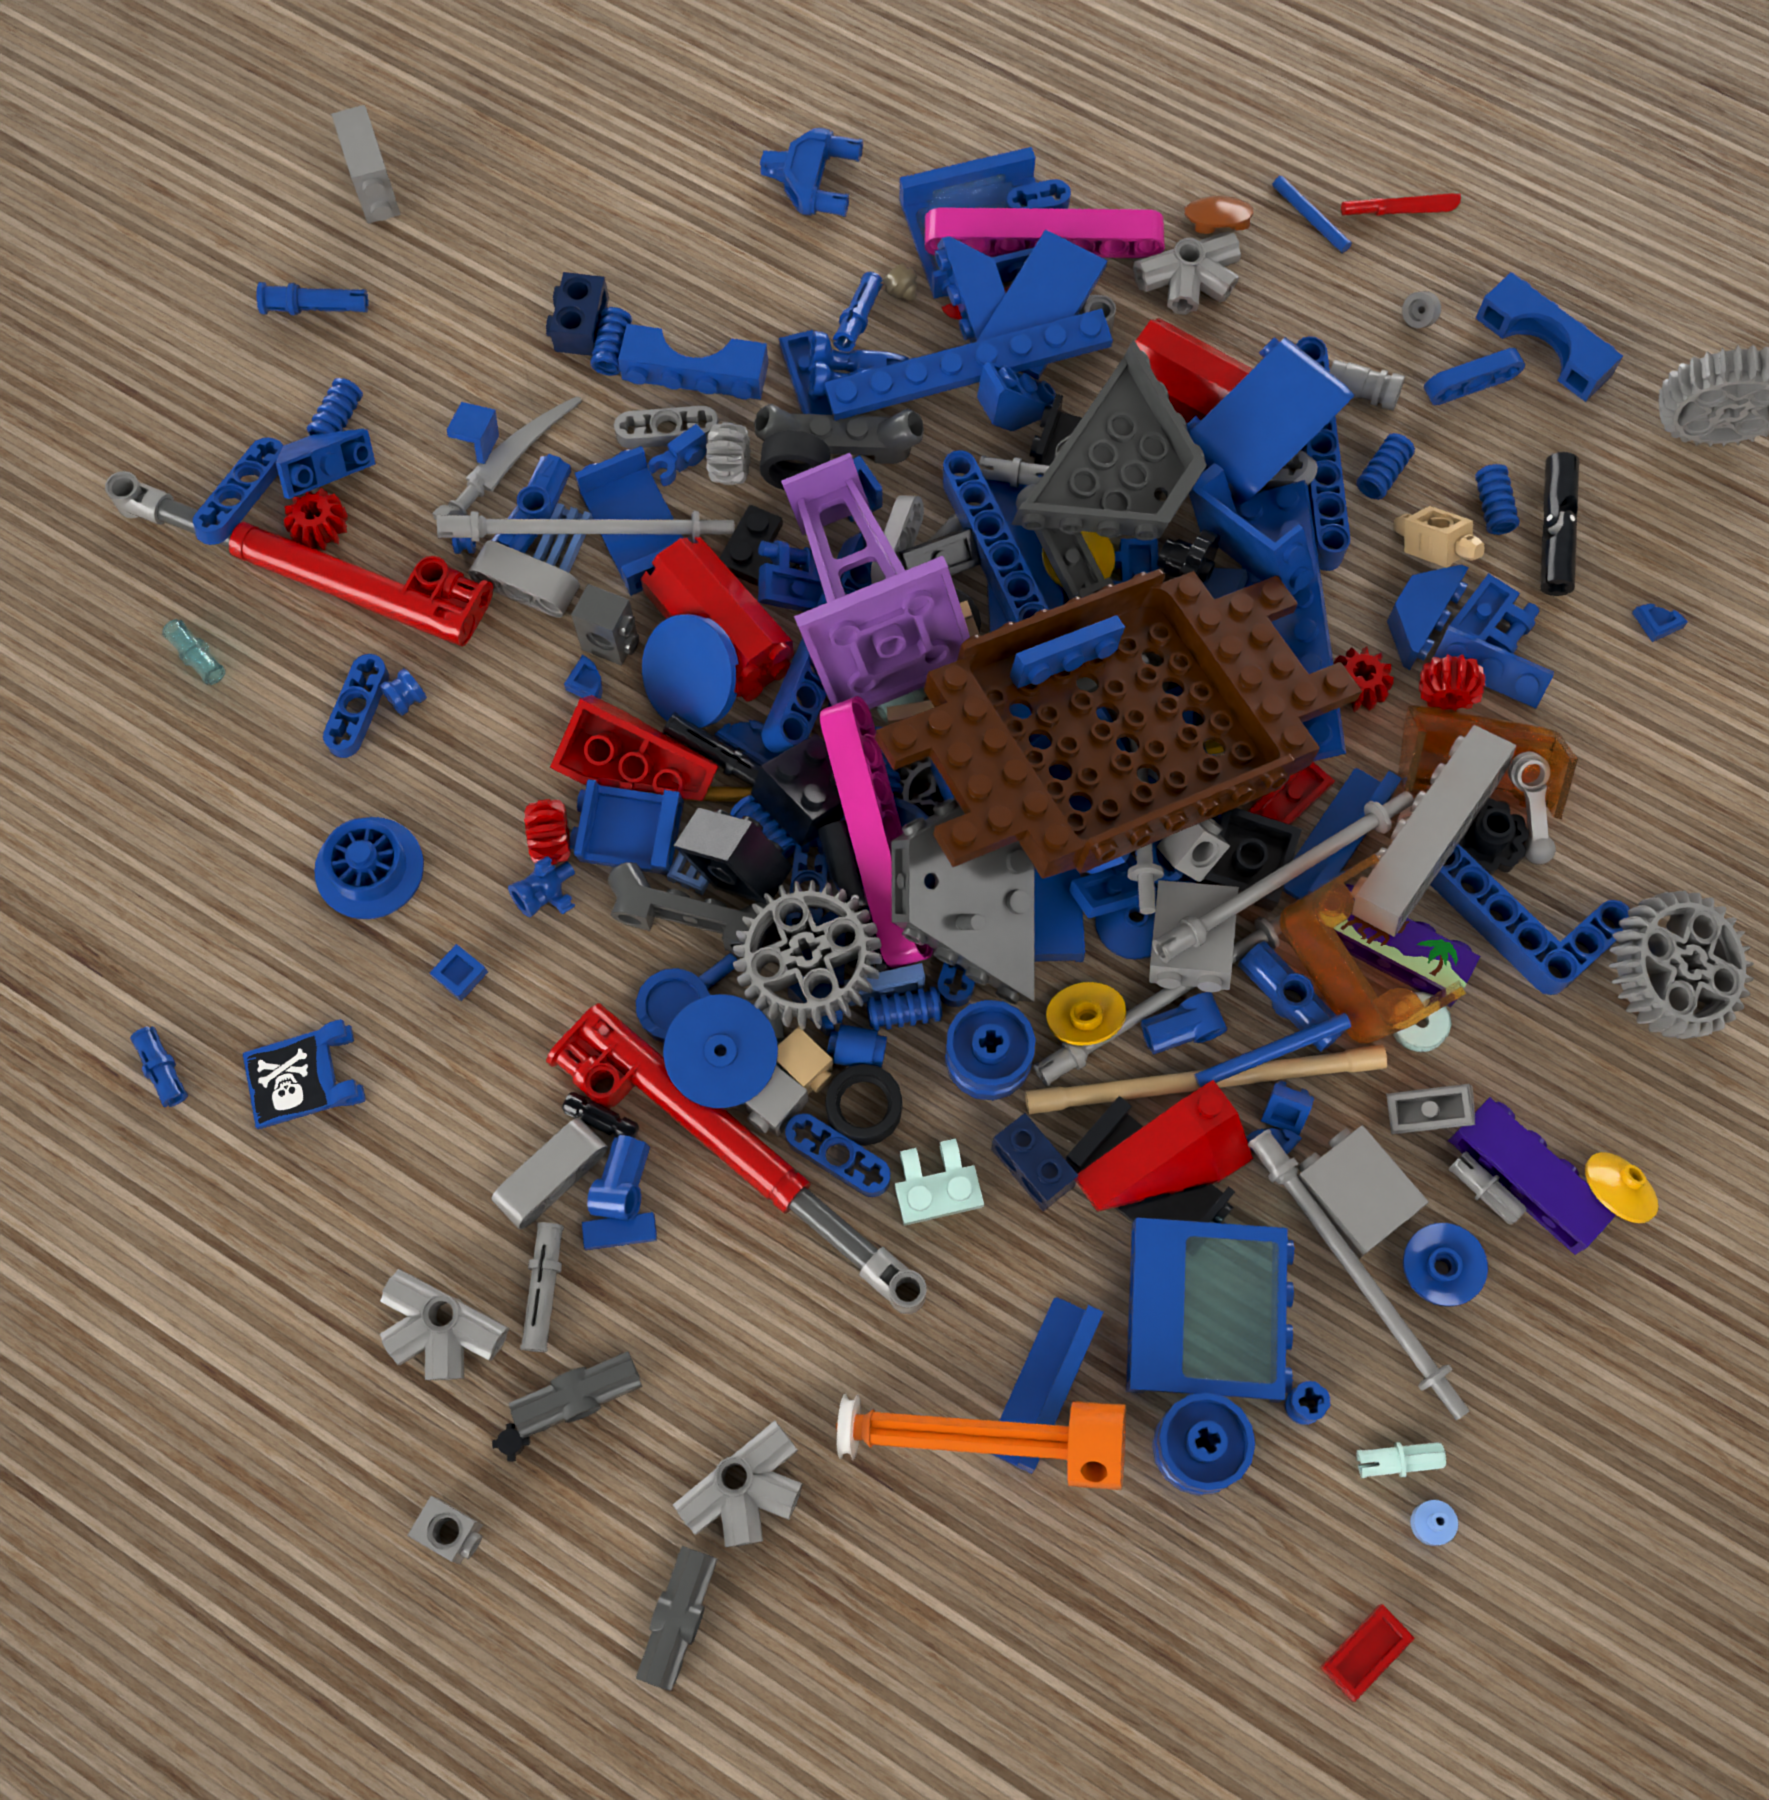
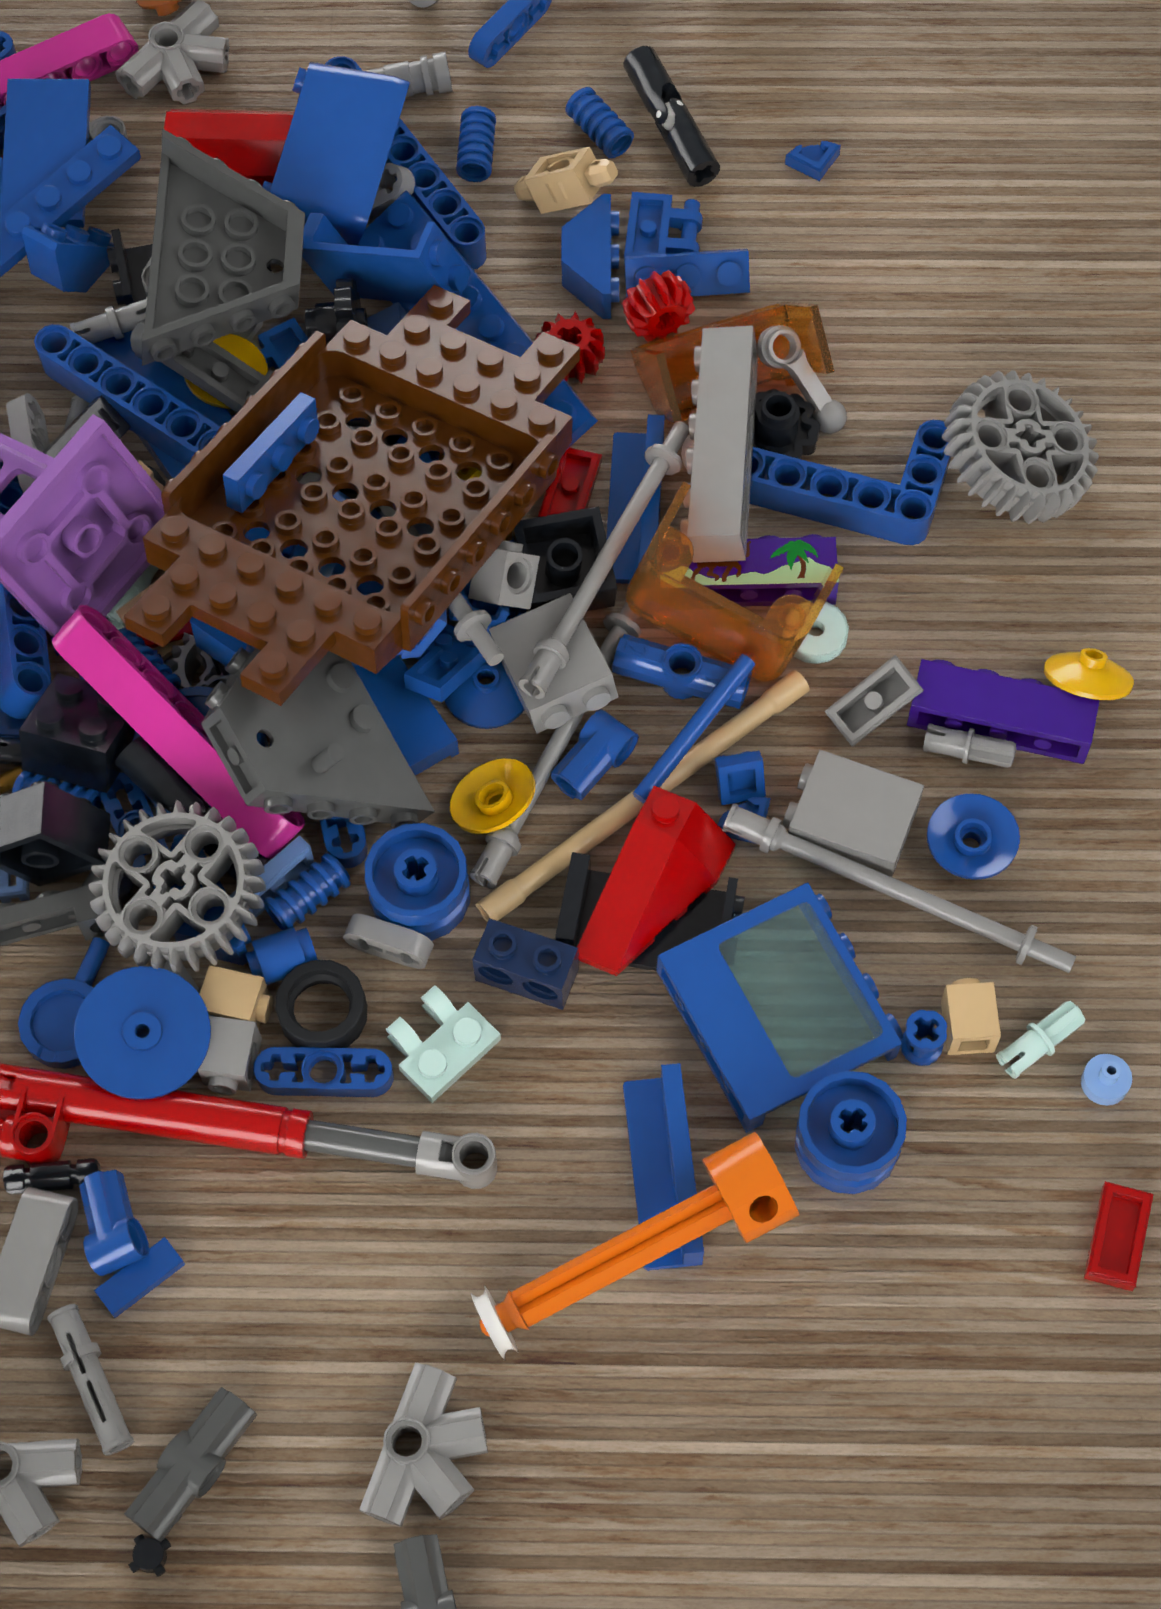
camera: 30 degrees left, 5 degrees down
none -> light grey beam [343,914,434,969]
none -> tan brick [941,978,1001,1055]

